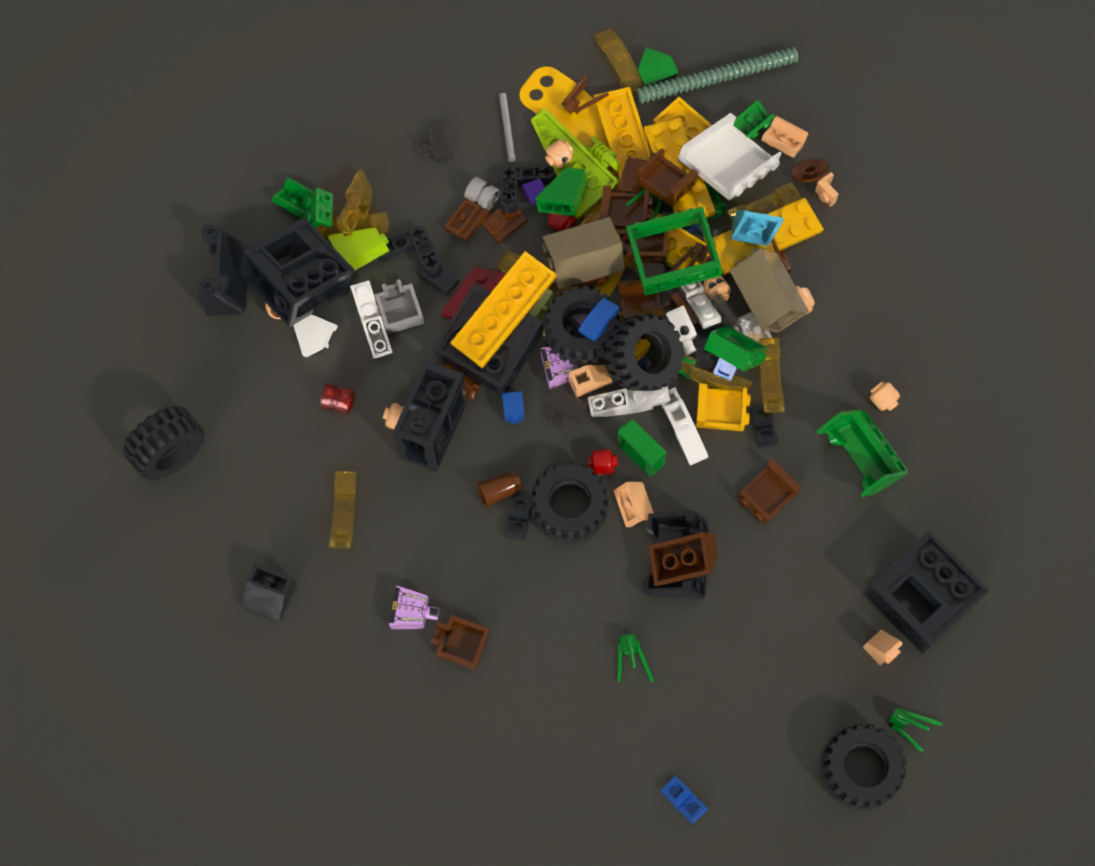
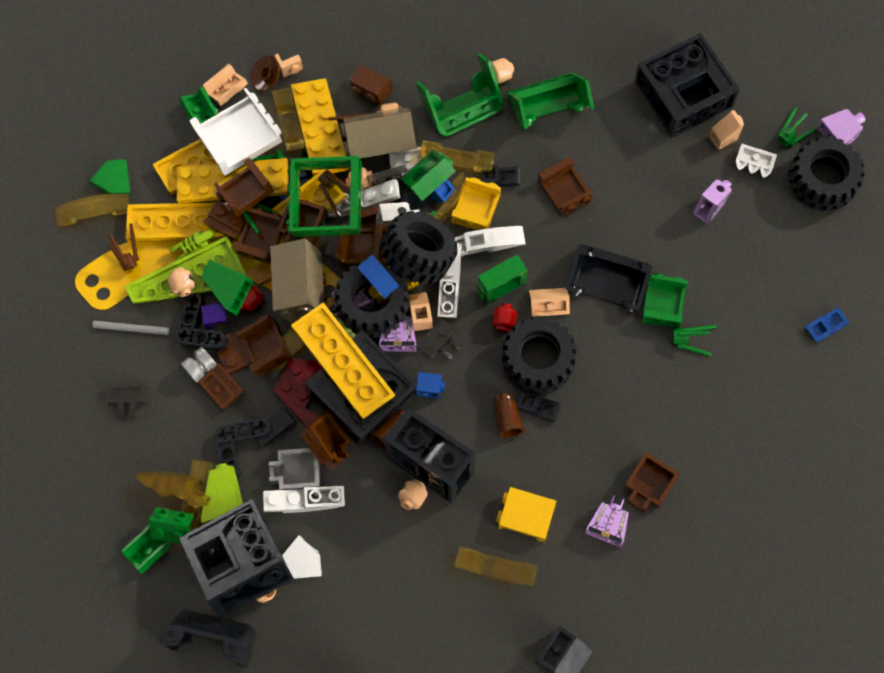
camera: 75 degrees left, 0 degrees up
clear red wheel [320,384,355,415] -> none
sand green piece [636,46,798,104] -> none
reddish brown slope [649,532,718,586] -> none
medium azure slope [730,210,784,246] -> none
none -> reddish brown panel [236,315,292,377]
none -> reddish brown piece [299,409,351,470]
none -> reddish brown brick [349,65,393,105]
none -> green windscreen [415,53,504,136]
none -> yellow panel [496,487,556,543]
none -> green panel [641,273,688,329]
none -> lavender torso [693,180,732,224]
none -> white plate [735,144,777,178]
none -> lavender torso [817,109,865,145]

